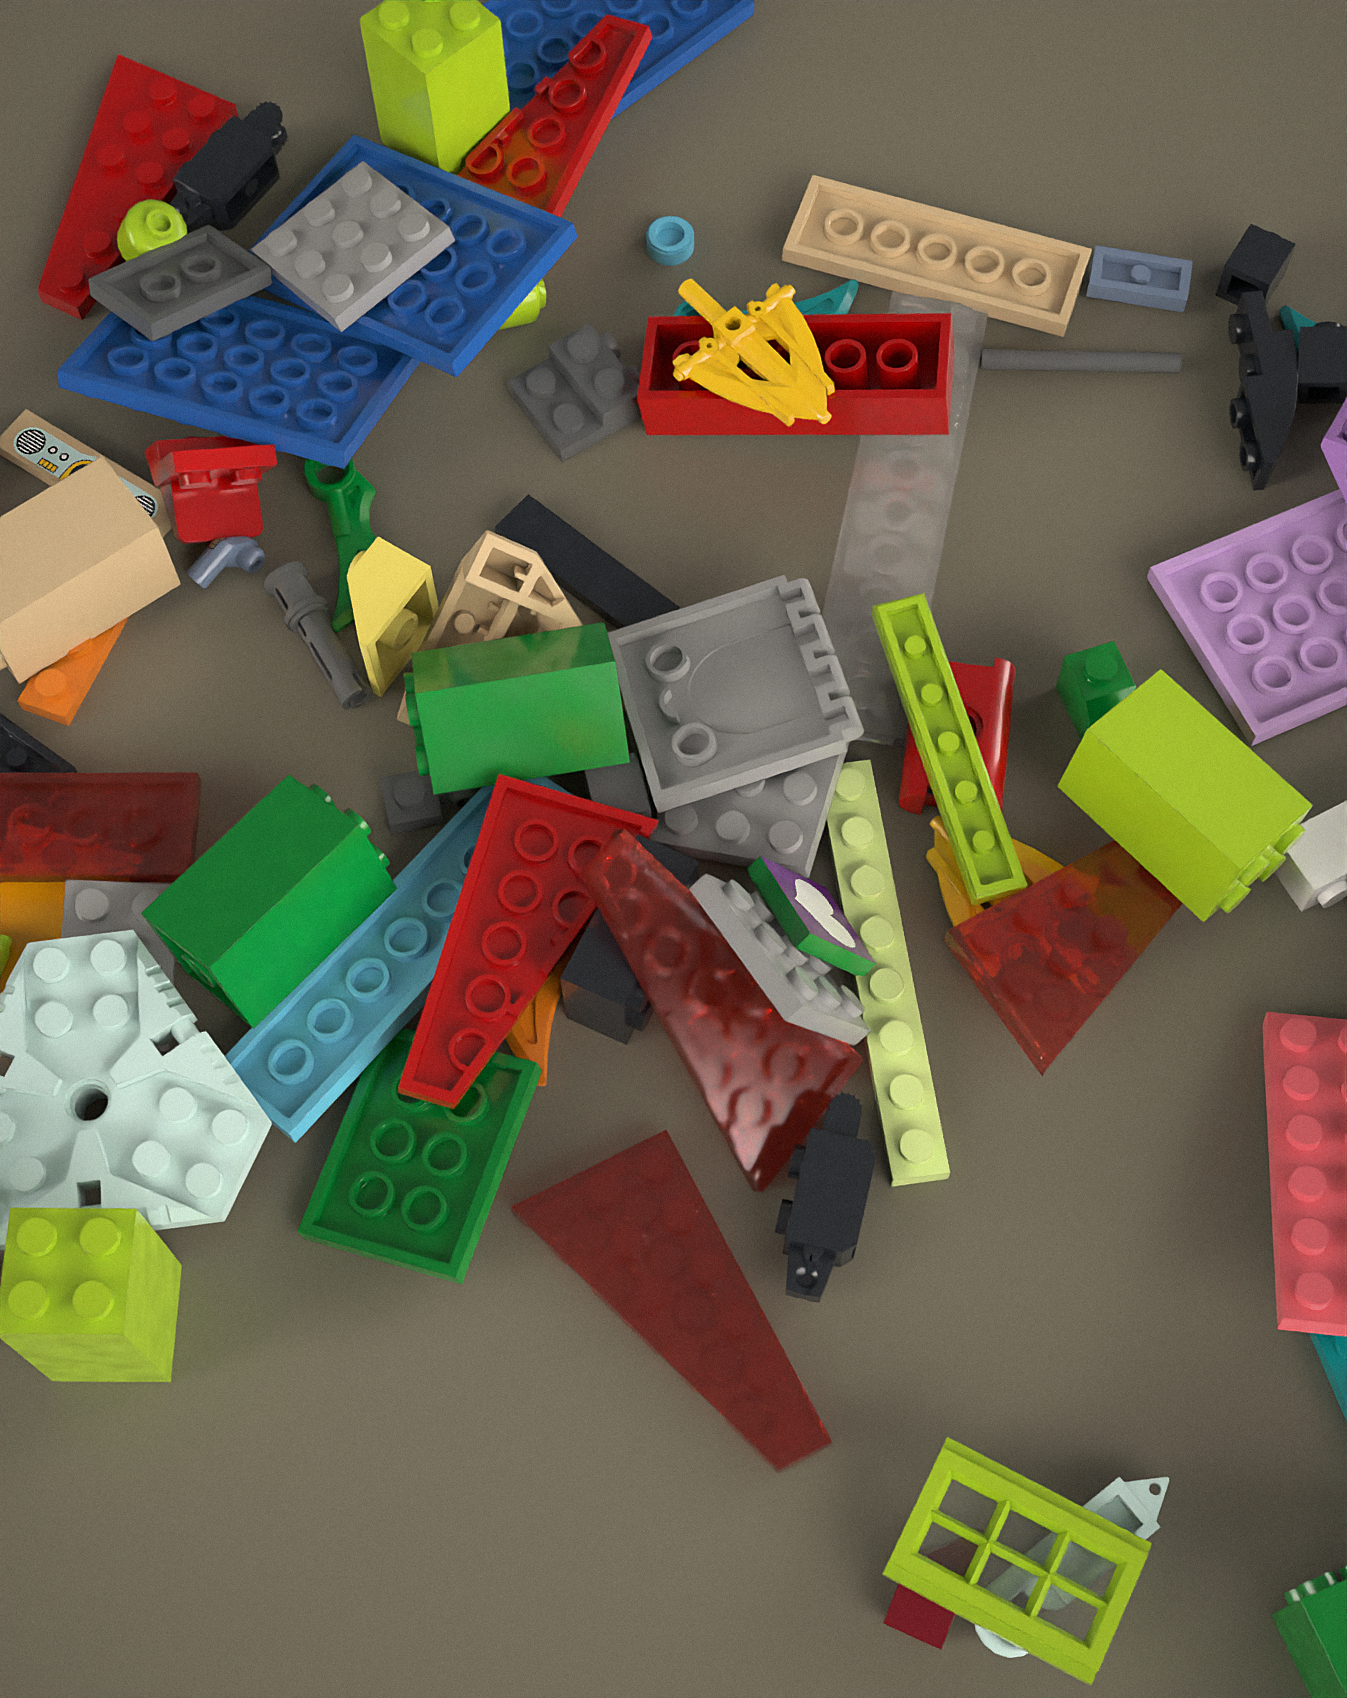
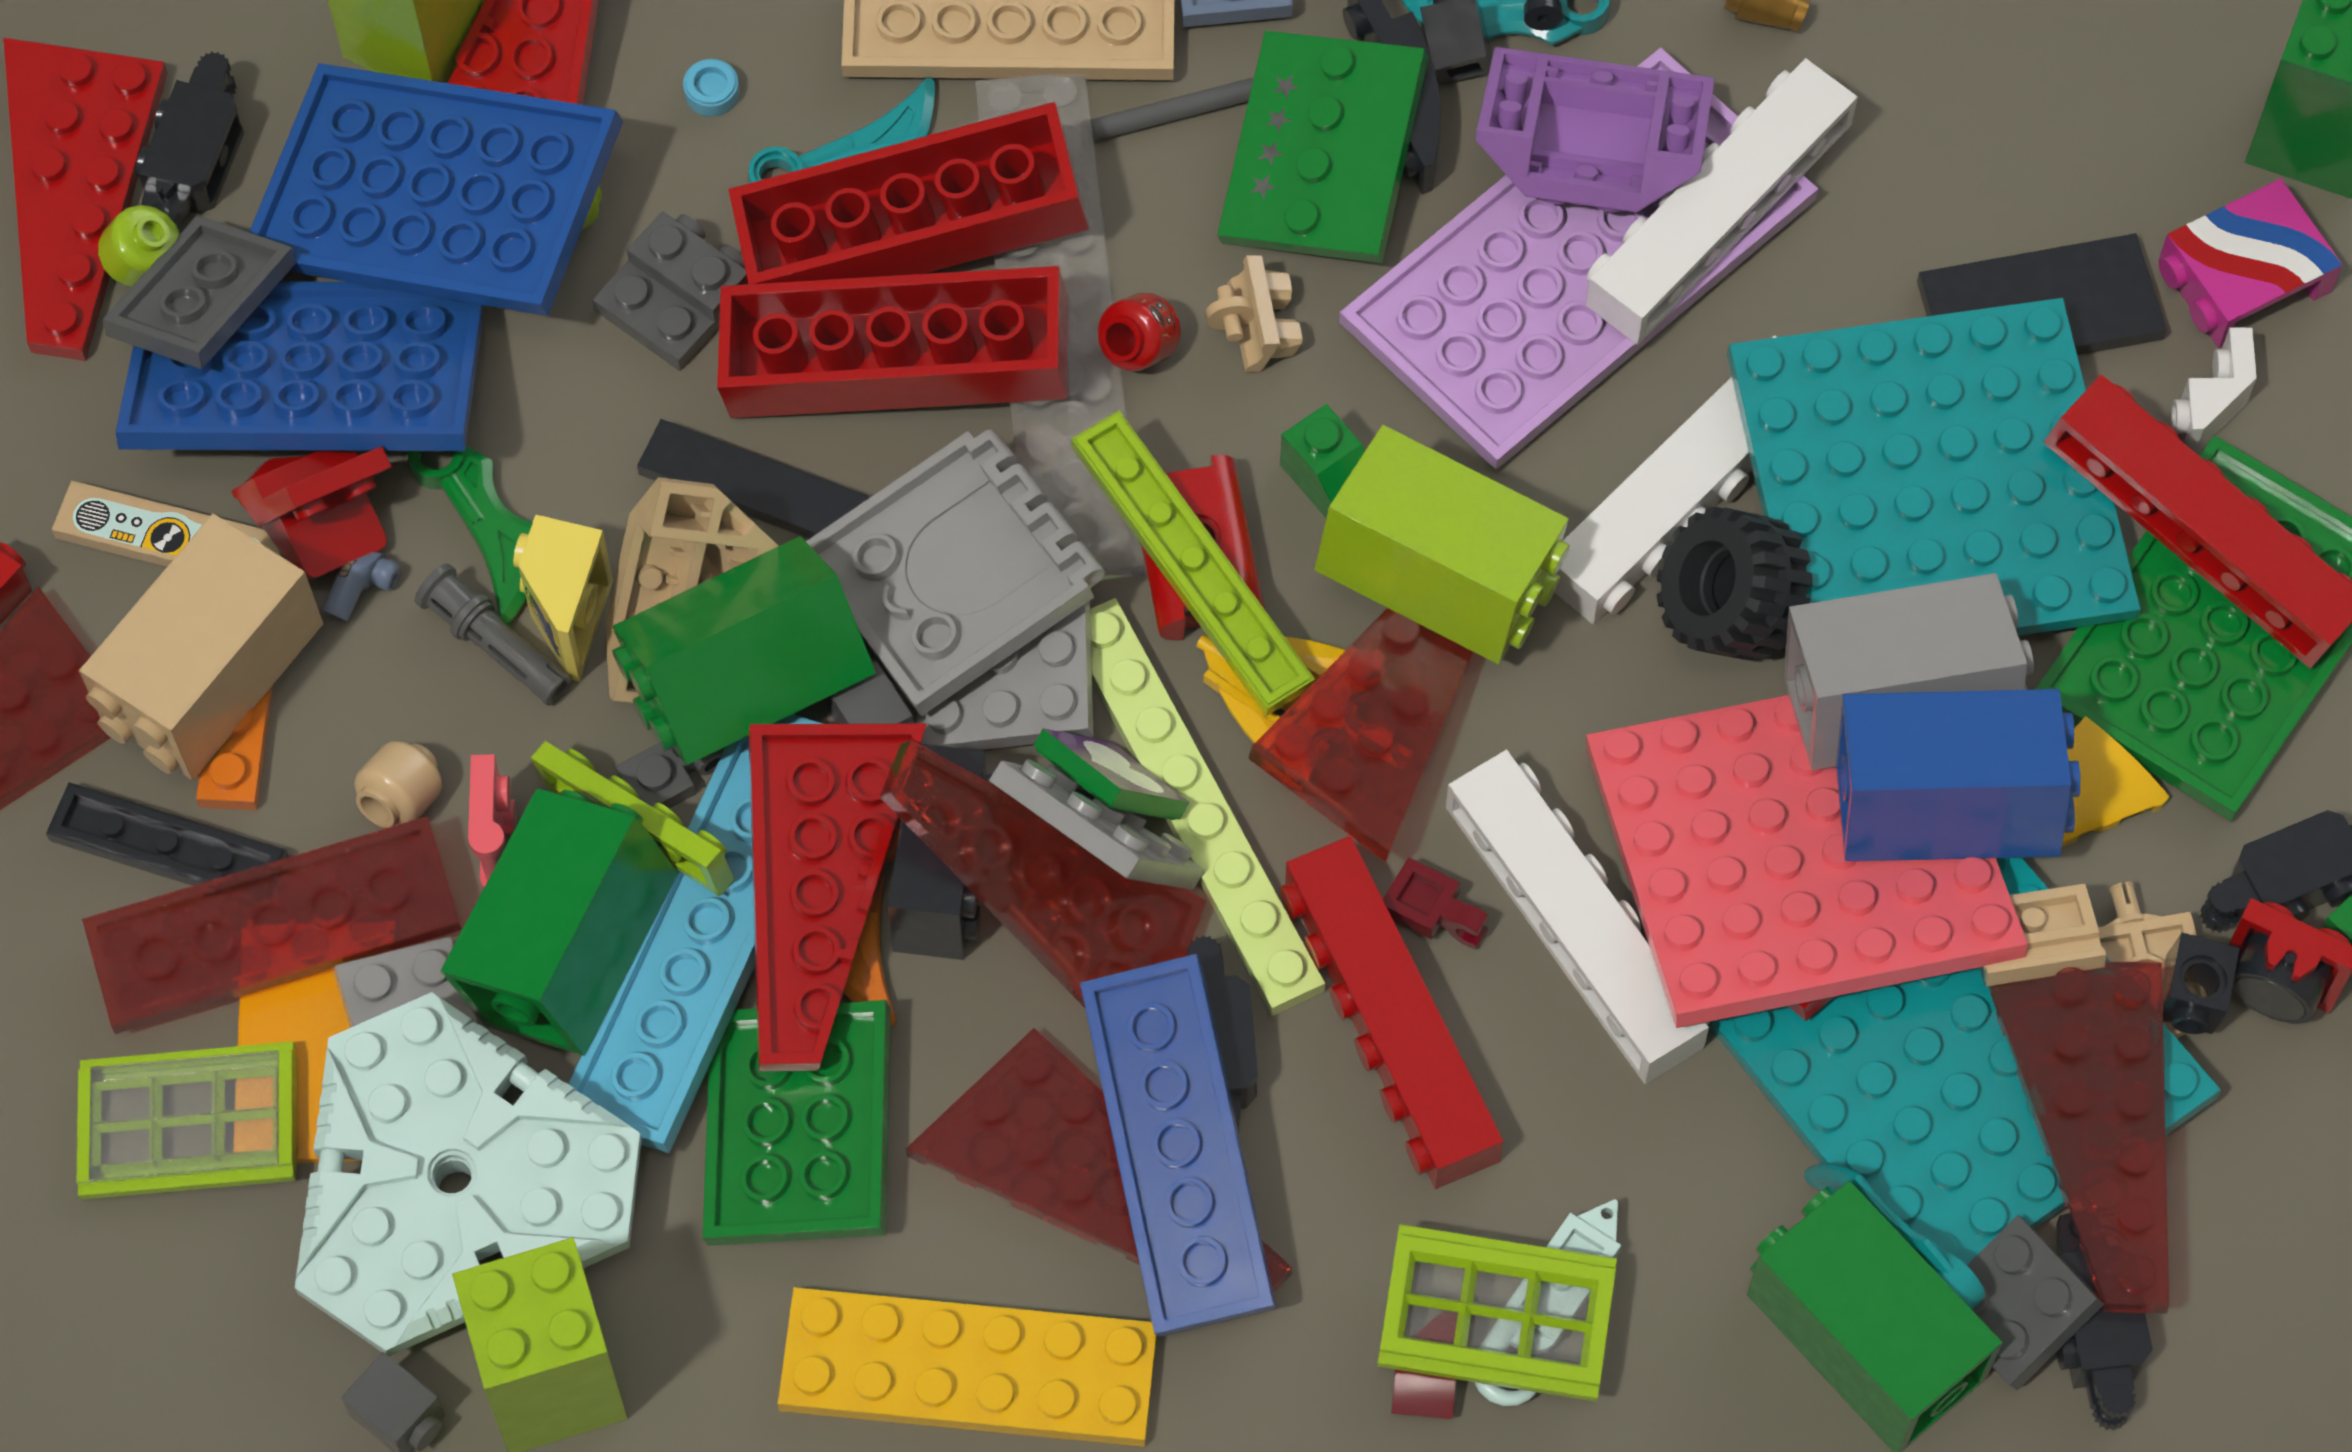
camera: 20 degrees left, 0 degrees up
light grey plate [251,161,455,332] -> none
yellow bar [673,278,835,427] -> none
none -> tan head [354,741,442,828]
none -> coral plate [468,754,517,889]
none -> lime plate [530,741,735,896]
none -> red brick [717,266,1069,418]
none -> yellow plate [778,1287,1157,1447]
none -> blue plate [1080,954,1277,1337]
none -> red head [1097,293,1181,371]
none -> tan hips [1205,255,1303,372]
none -> green plate [1217,30,1429,264]
none -> red brick [1280,835,1504,1190]
none -> dark red plate [1383,857,1488,949]
none -> white brick [1445,749,1709,1084]

